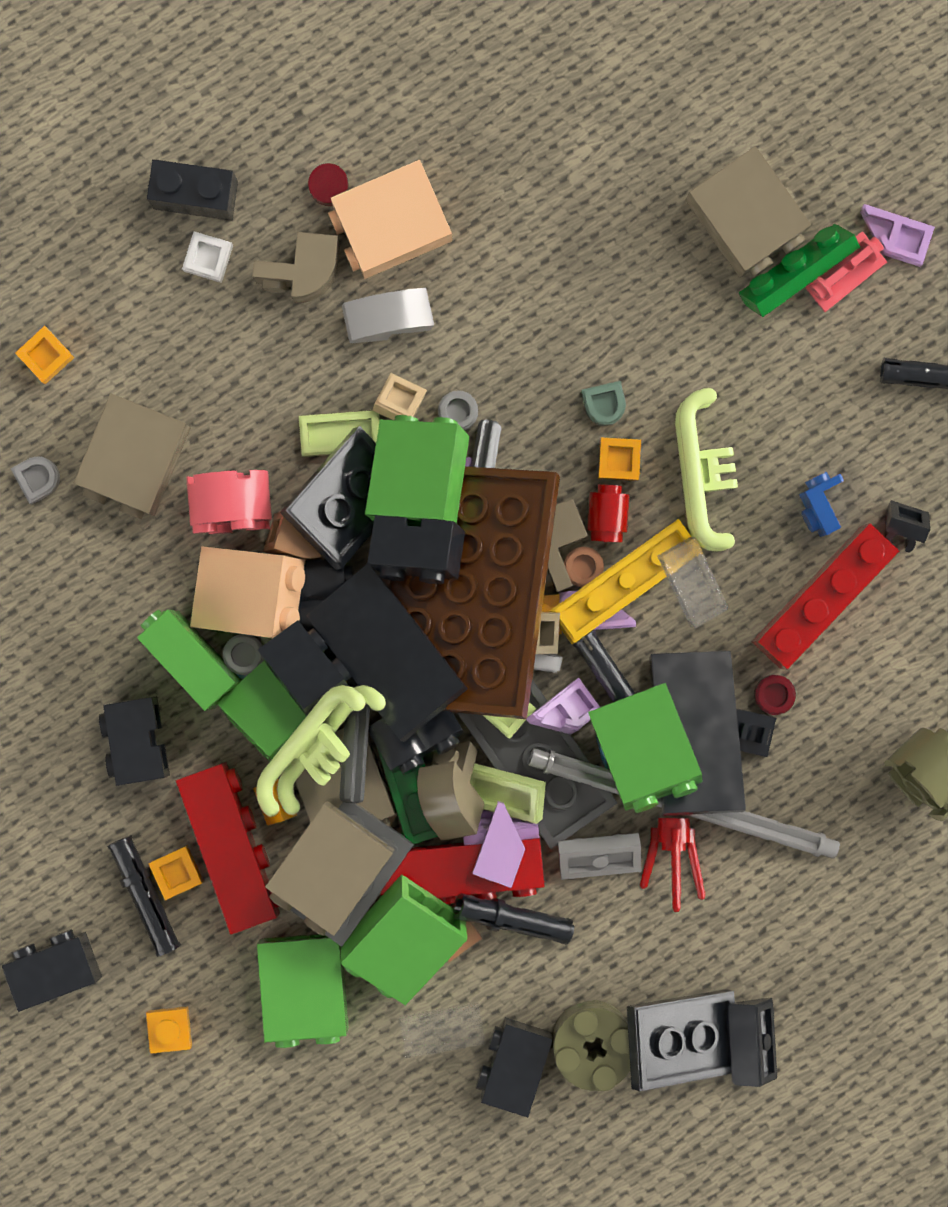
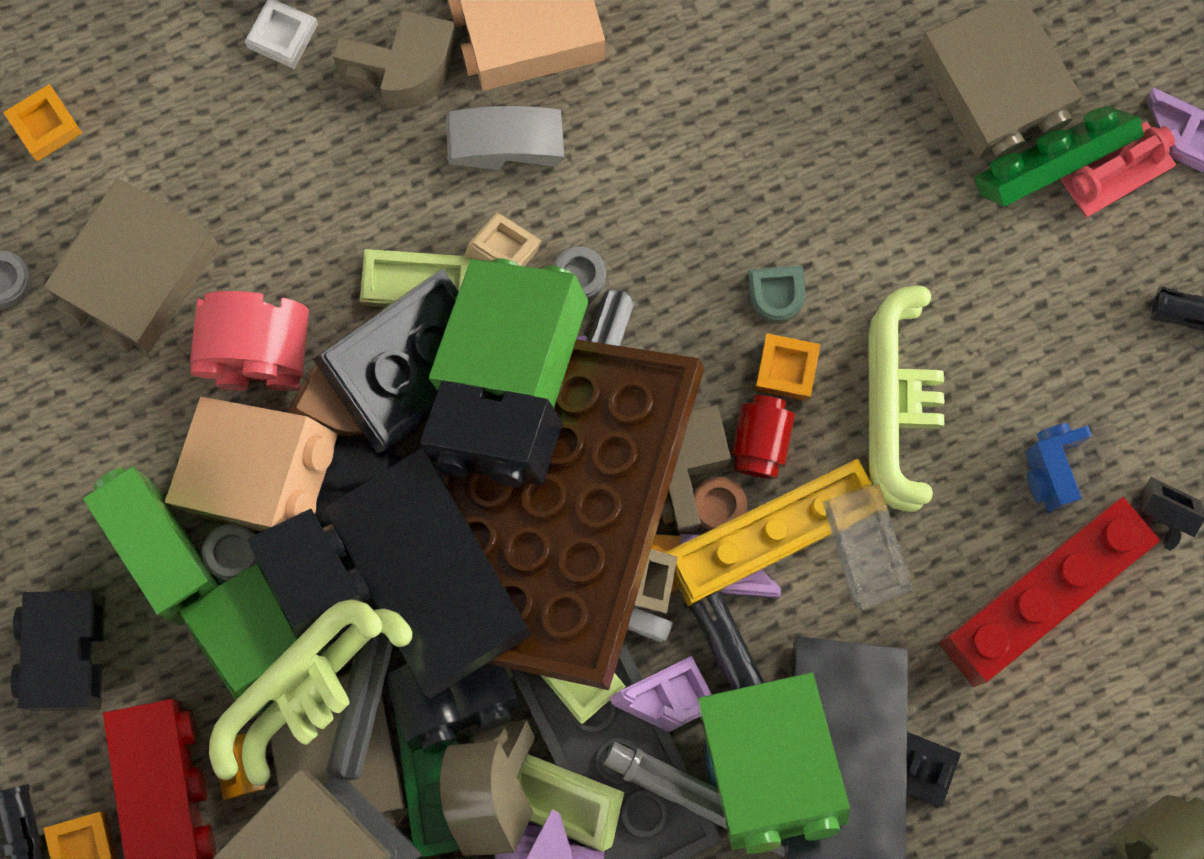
camera: 15 degrees right, 10 degrees down
dark red tile [754,675,796,715] -> none

